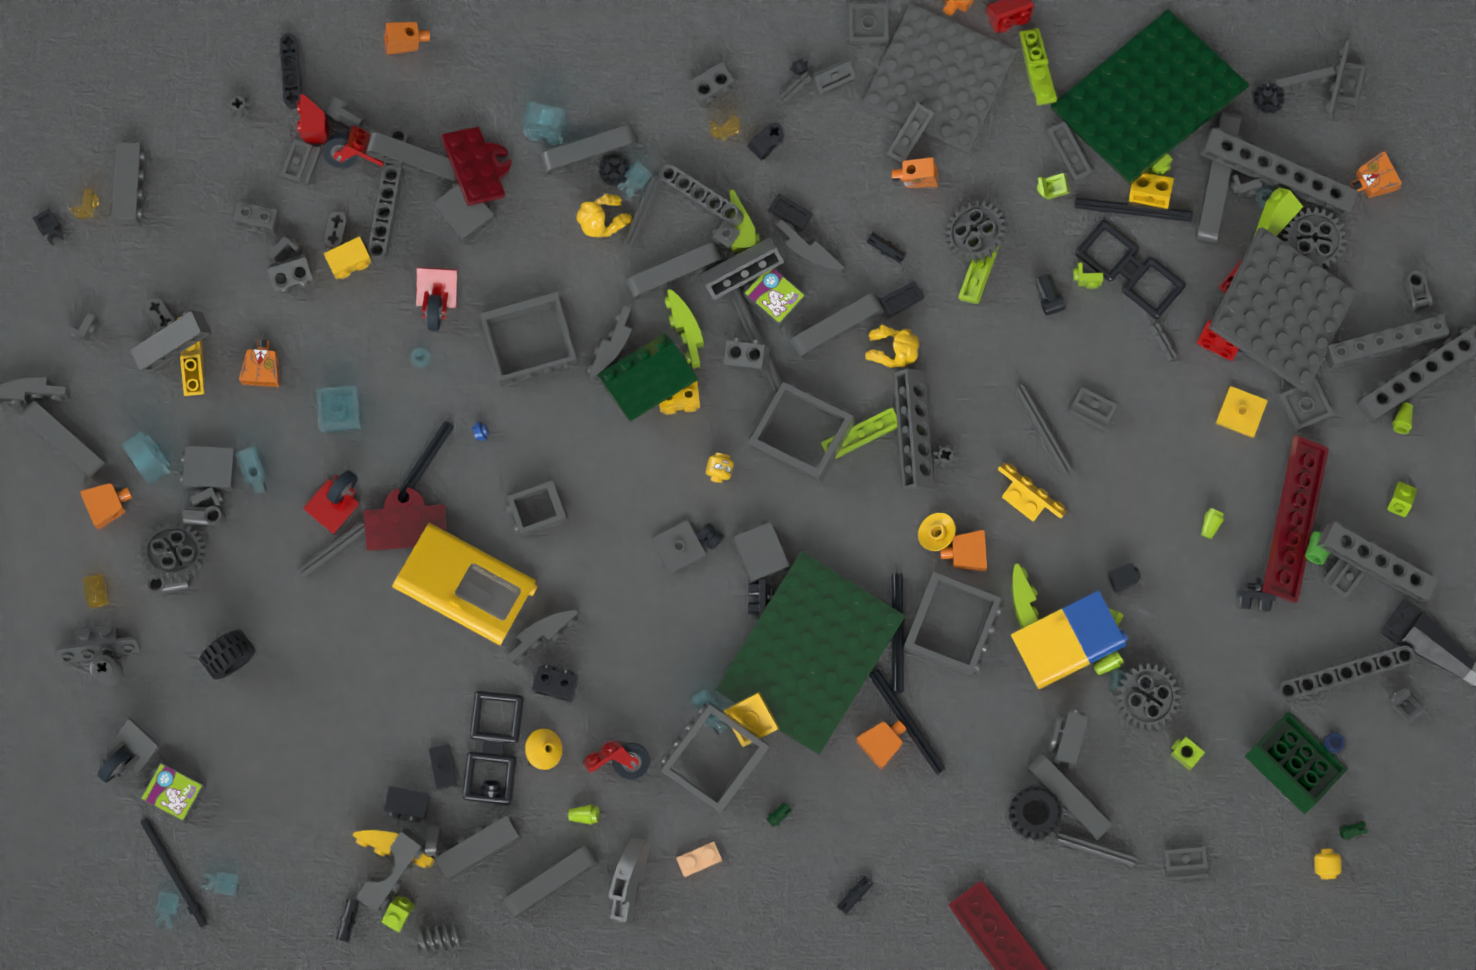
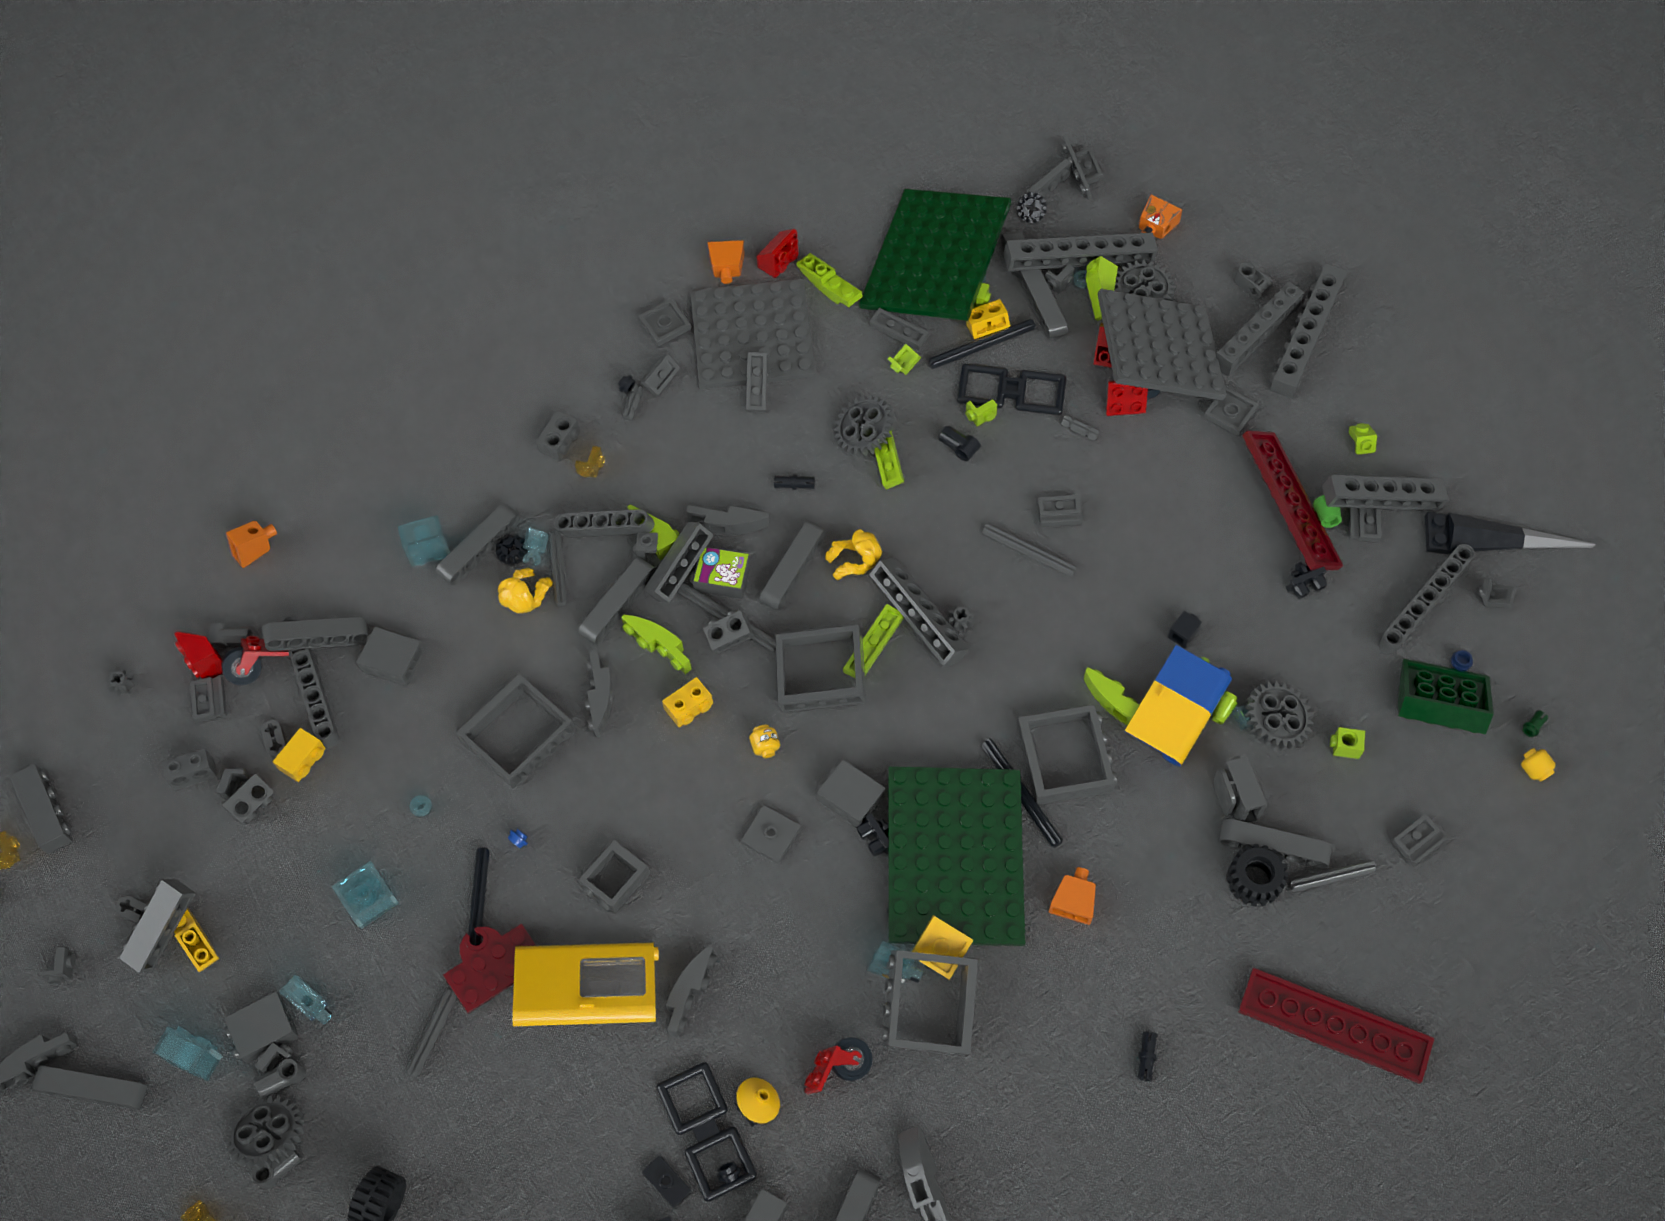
camera: 30 degrees left, 15 degrees down
orange torso [80,483,133,530] -> none
orange torso [239,339,280,387] -> none
black beam [279,33,302,109] -> none
red plate [303,470,360,535] -> none
plate [416,267,457,331] -> none
dark red plate [441,126,512,206] -> none
black brick [531,664,578,703] -> none
lime cone [568,804,600,825] -> none
dark green slope [598,333,698,422] -> none
light nougat plate [676,842,722,878] -> none
black wheel [697,522,725,550] -> none
black piece [747,123,784,161] -> none
dark green pin [766,802,793,828] -> none
black plate [768,194,812,232] -> none
black axle [869,669,945,775] -> none
black plate [879,281,924,318] -> none
orange torso [892,157,938,188] -> none
yellow dish [918,513,956,551] -> none
orange torso [940,530,987,572] -> none
yellow bracket [998,462,1067,522] -> none
lime cone [1201,508,1225,539] -> none
yellow plate [1215,386,1268,438] -> none
lime cone [1392,403,1413,434] -> none

